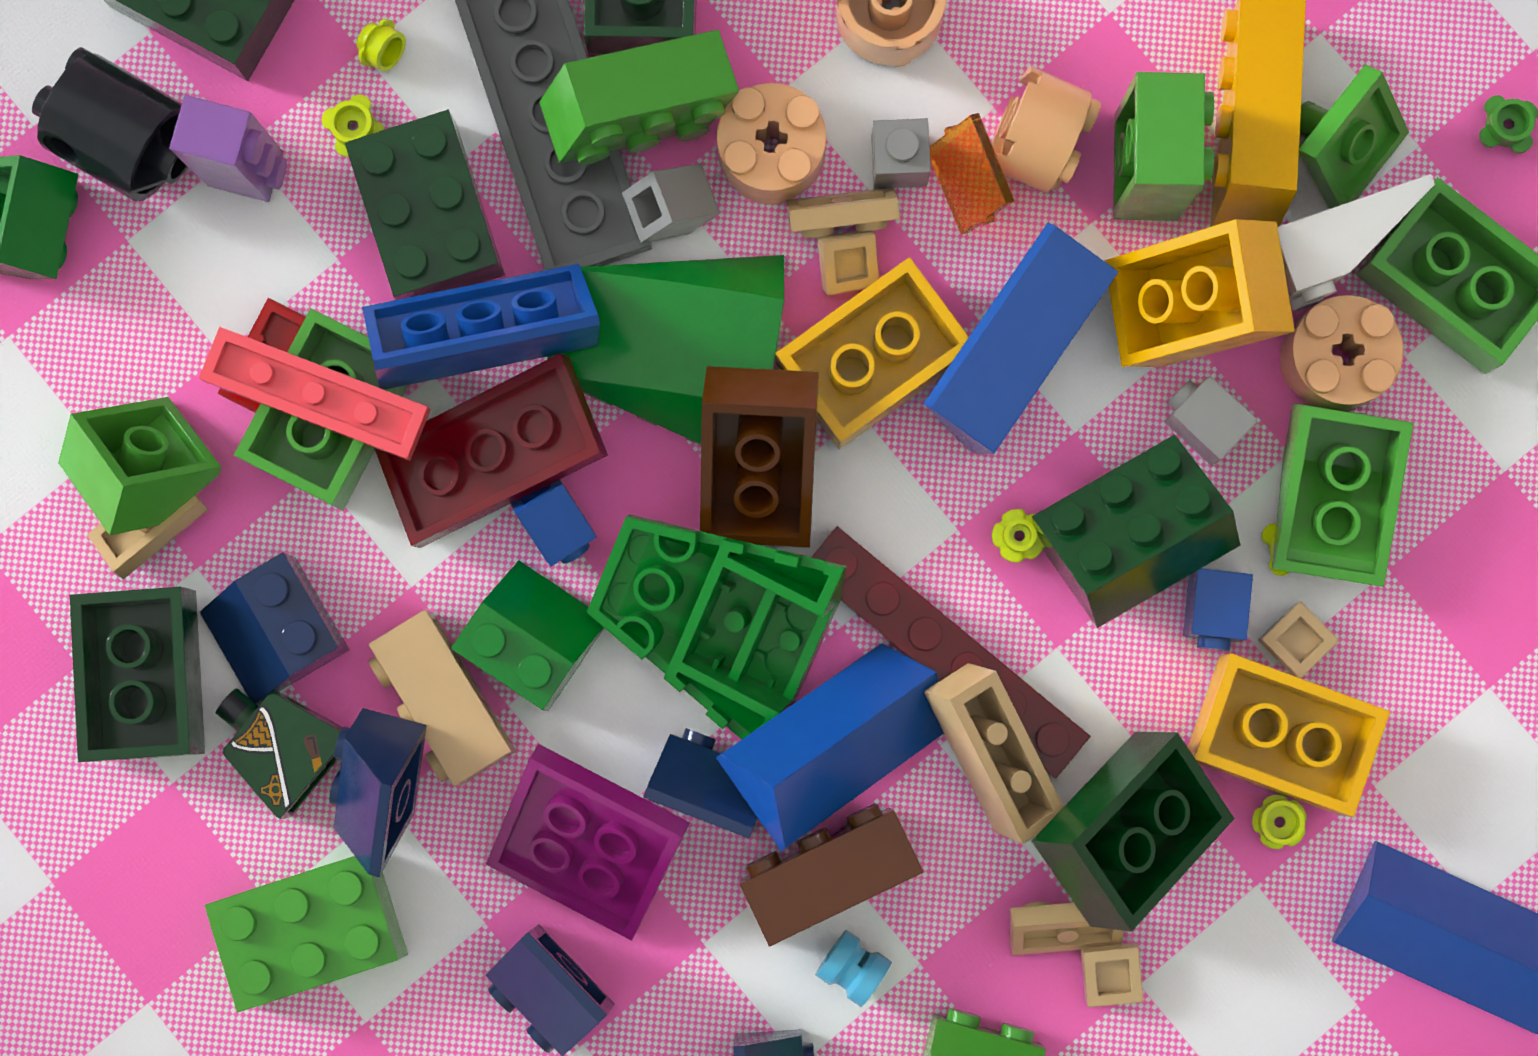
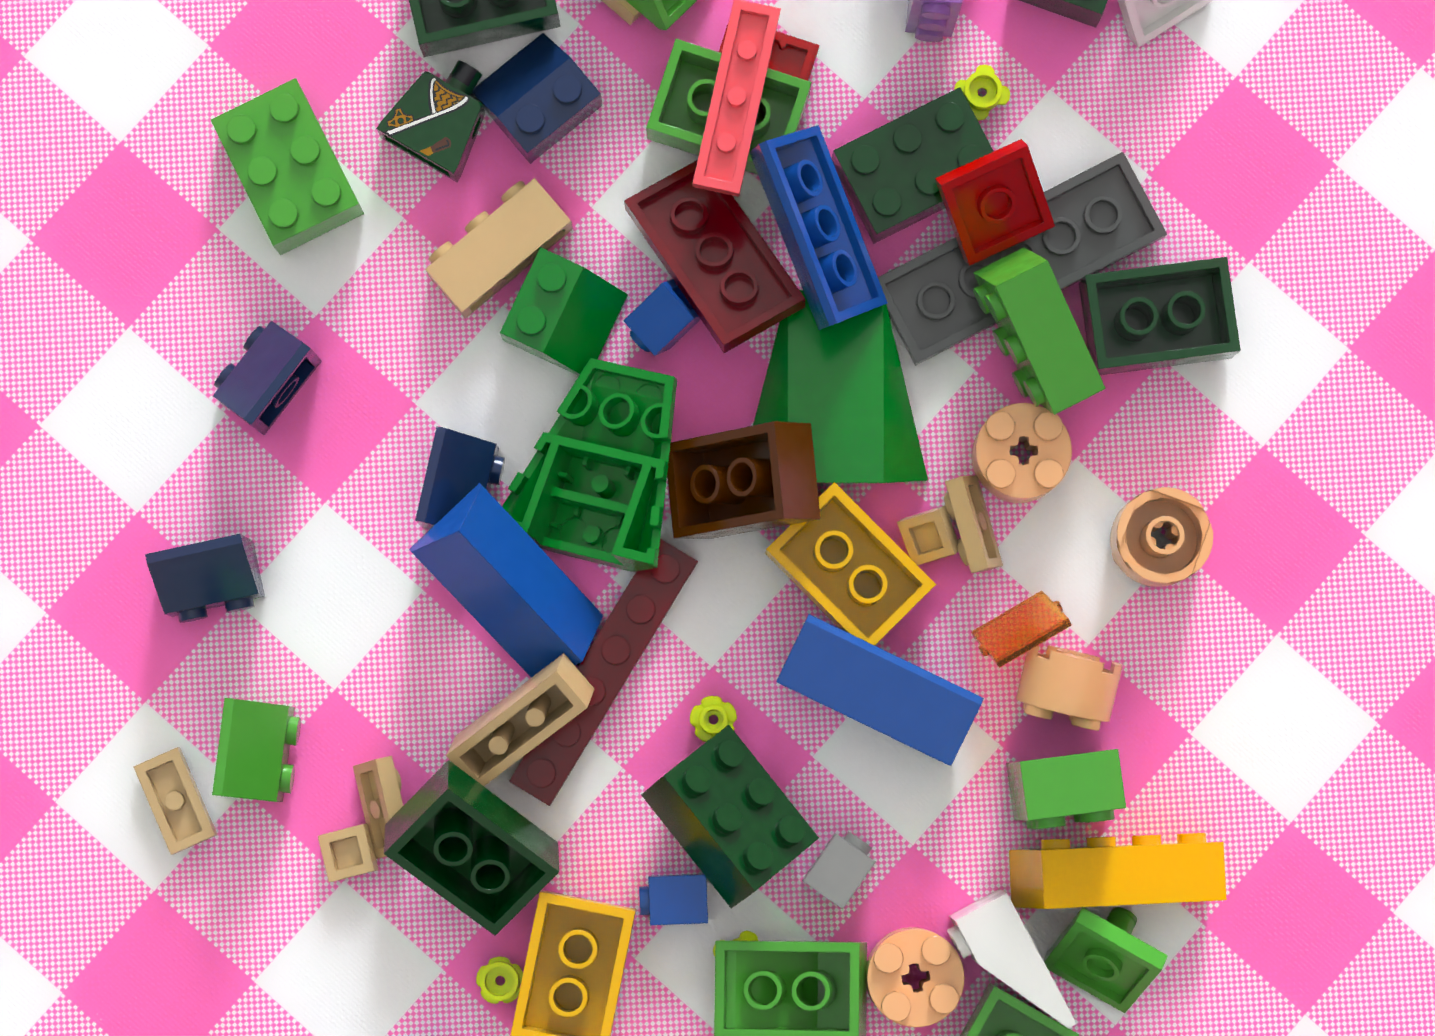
camera: 75 degrees right, 0 degrees up
dark blue slope [329,708,427,877] -> none
neon yellow plate [356,19,406,71] -> none
magenta plate [486,744,690,941] -> none
light grey brick [622,164,720,243] -> none
reddish brown brick [740,803,924,947] -> none
medium azure wheel [815,930,892,1007] -> none
light grey brick [871,118,931,189] -> none
yellow brick [1104,219,1295,367] -> none
tan plate [1258,601,1340,678] -> none
none -> red plate [935,139,1055,266]

